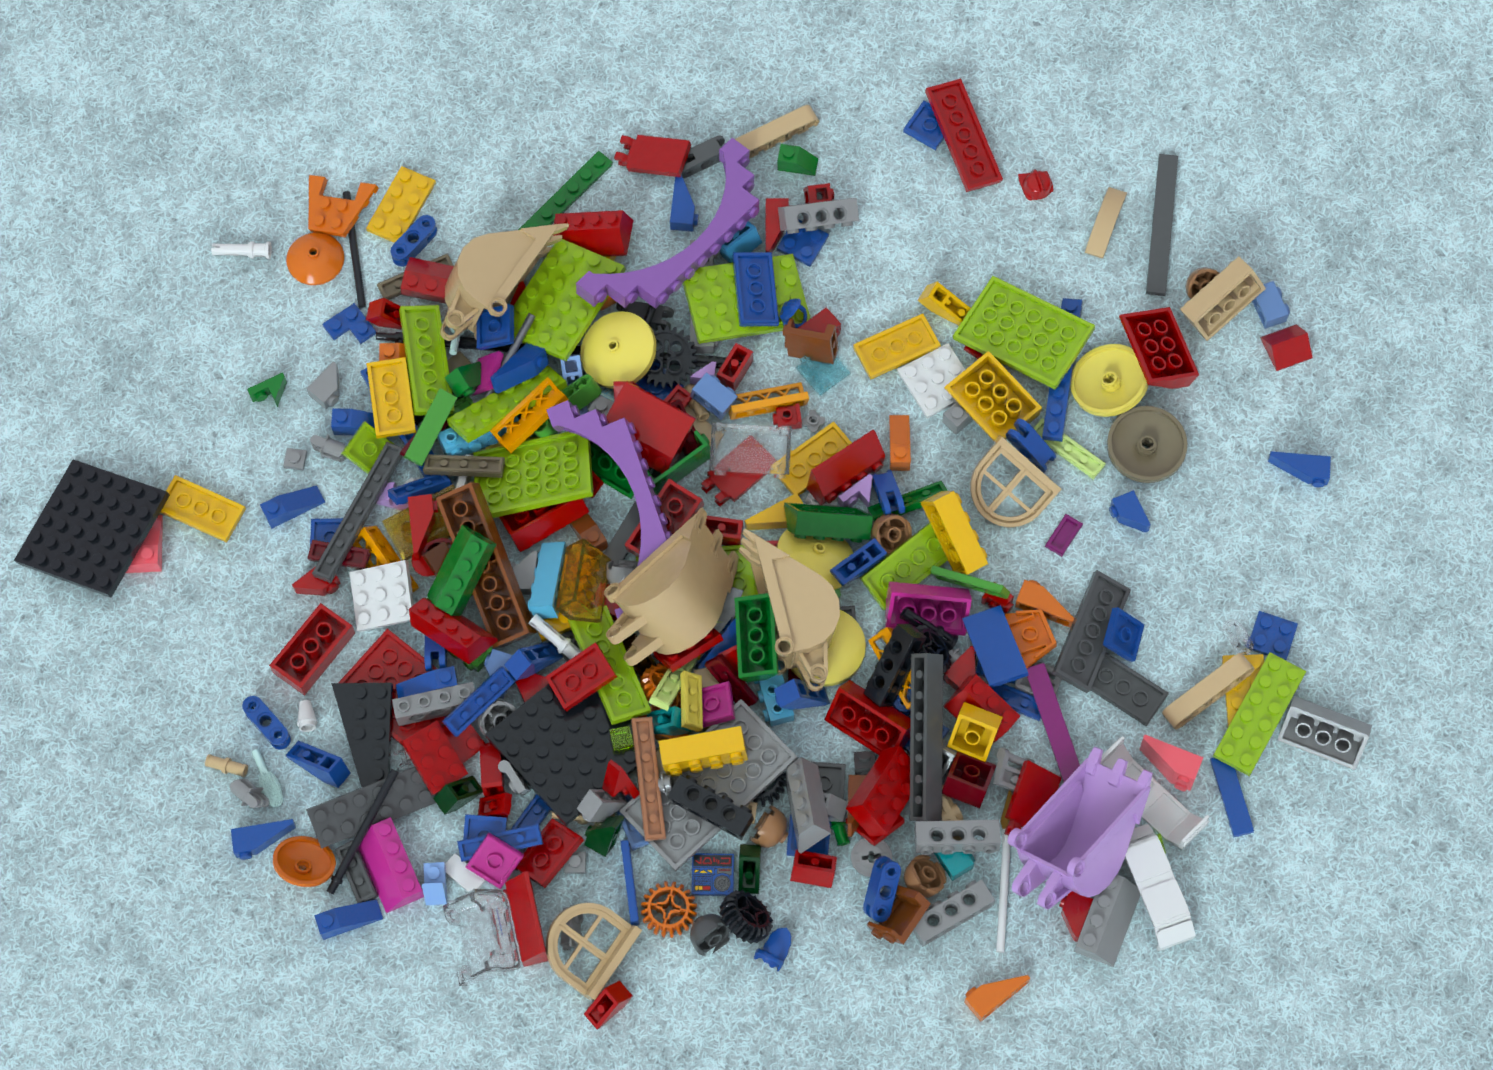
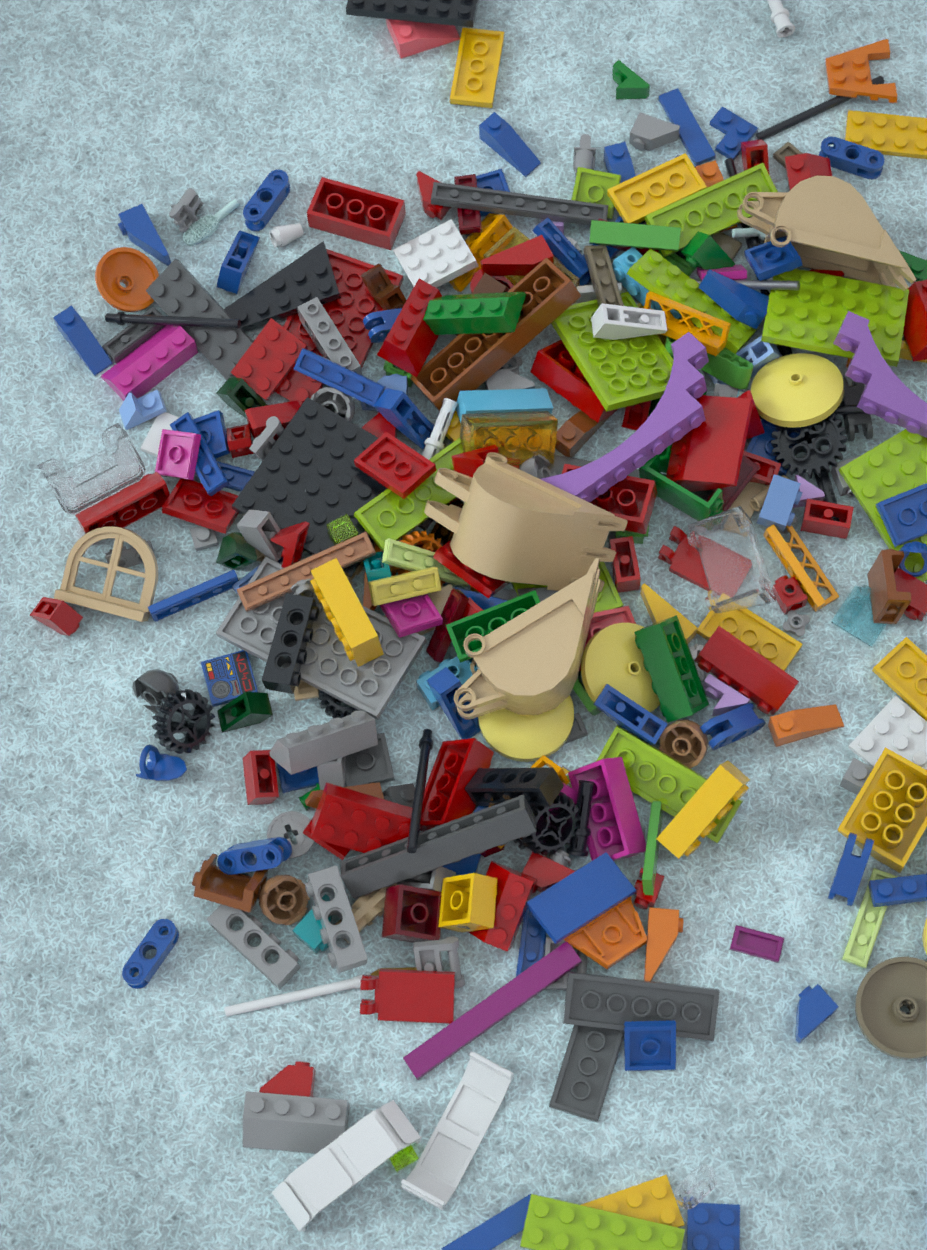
camera: 75 degrees right, 0 degrees up
tan pin [205,754,248,777] -> none
light grey plate [283,448,307,470] -> none
orange dish [286,232,344,285] -> none
blue slope [396,666,458,698] -> none
orange gear [640,881,697,938] -> none
medium nougat cylinder [749,805,789,848] -> none
green plate [867,481,948,522] -> none
orange slope [964,975,1030,1022] -> none
tan window [970,436,1061,527] -> none
lavender piece [1008,747,1153,909] -> none
coral slope [1139,735,1203,791] -> none
tan beam [1162,653,1255,730] -> none
none -> blue piece [122,919,179,989]
none -> reddish brown slope [361,264,406,310]
none -> black bar [407,729,433,853]
none -> red slope [451,444,499,478]
none -> white slope [591,303,667,340]
none -> blue tile [658,88,716,166]

